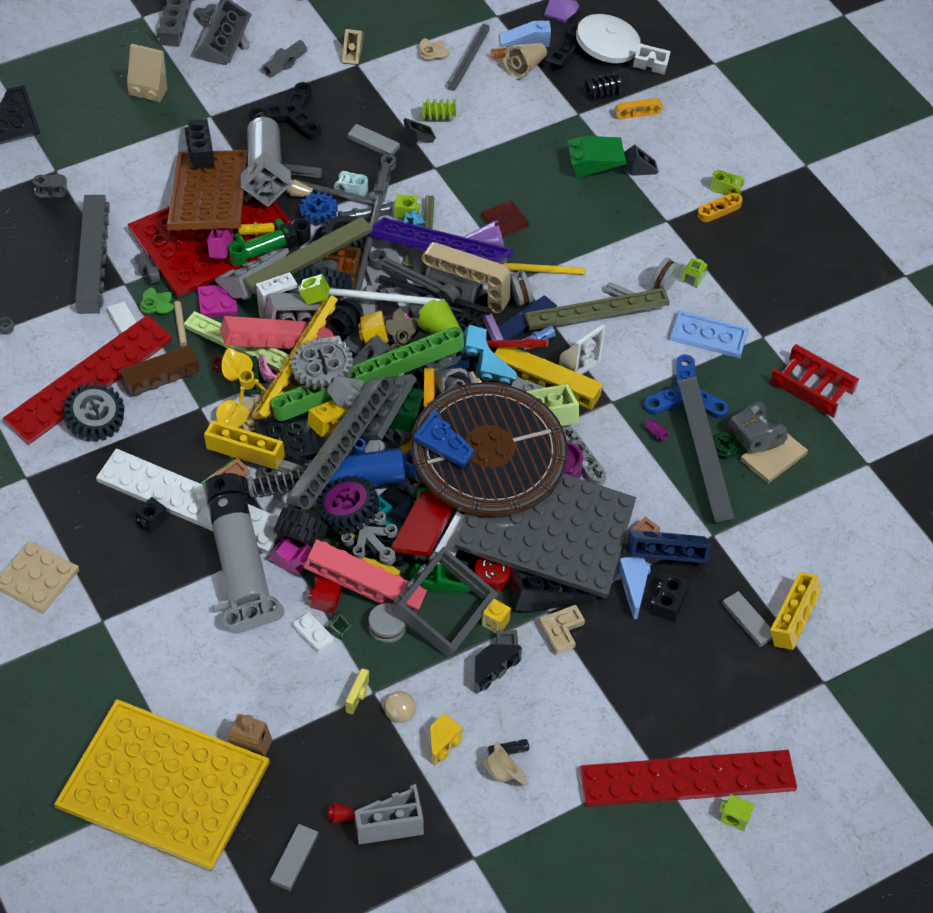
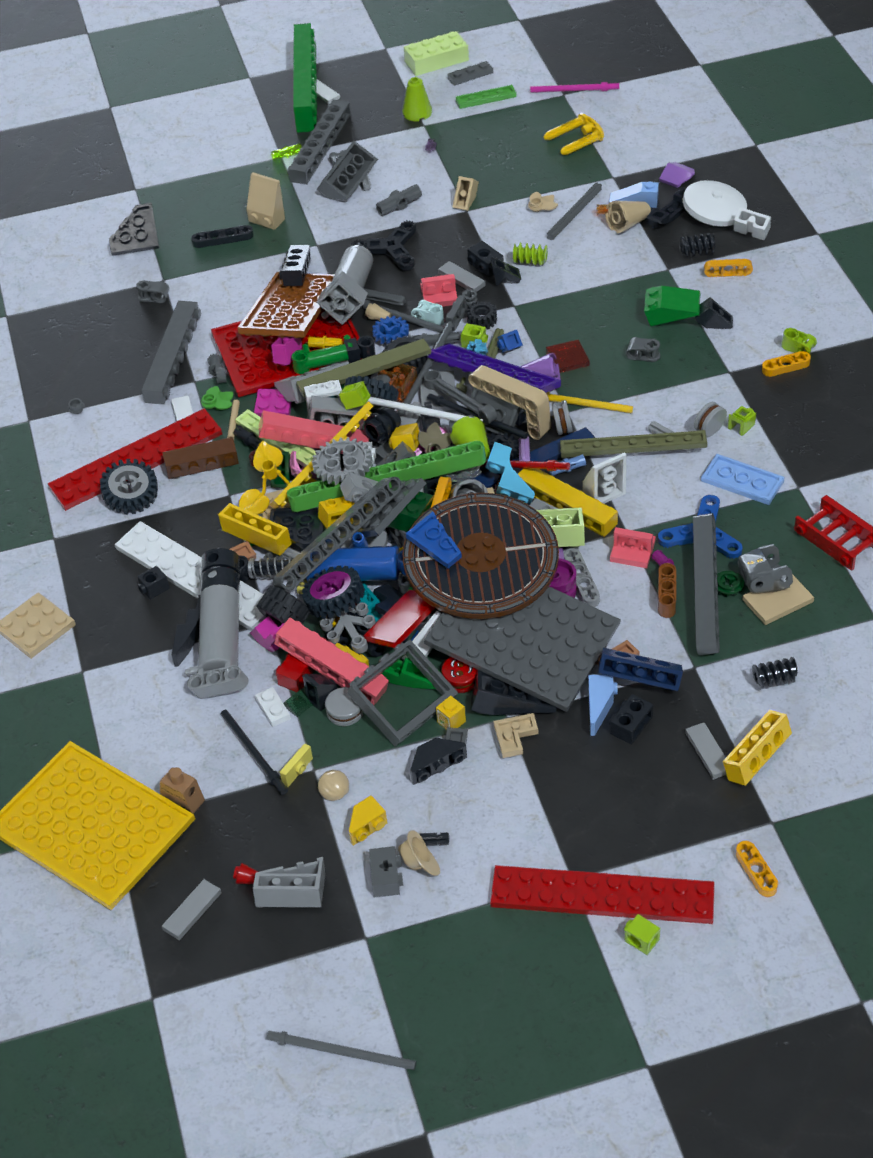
camera: 20 degrees right, 5 degrees down
none -> black slope [171,595,200,667]
none -> black beam [191,225,254,248]
none -> black bar [221,709,288,795]
none -> black pin [233,425,262,450]
none -> clear neon green pin [271,143,302,161]
none -> black slope [303,674,337,711]
none -> dark grey brick [369,846,403,898]
none -> coral bracket [420,274,458,307]
none -> black brick [467,241,504,277]
none -> black tyre [467,301,497,330]
none -> blue bracket [497,329,523,353]
none -> coral bracket [610,527,656,568]
none -> dark grey piece [626,337,660,362]
none -> dark orange beam [658,563,676,618]
none -> light orange beam [736,841,778,897]
none -> black piece [752,657,798,689]

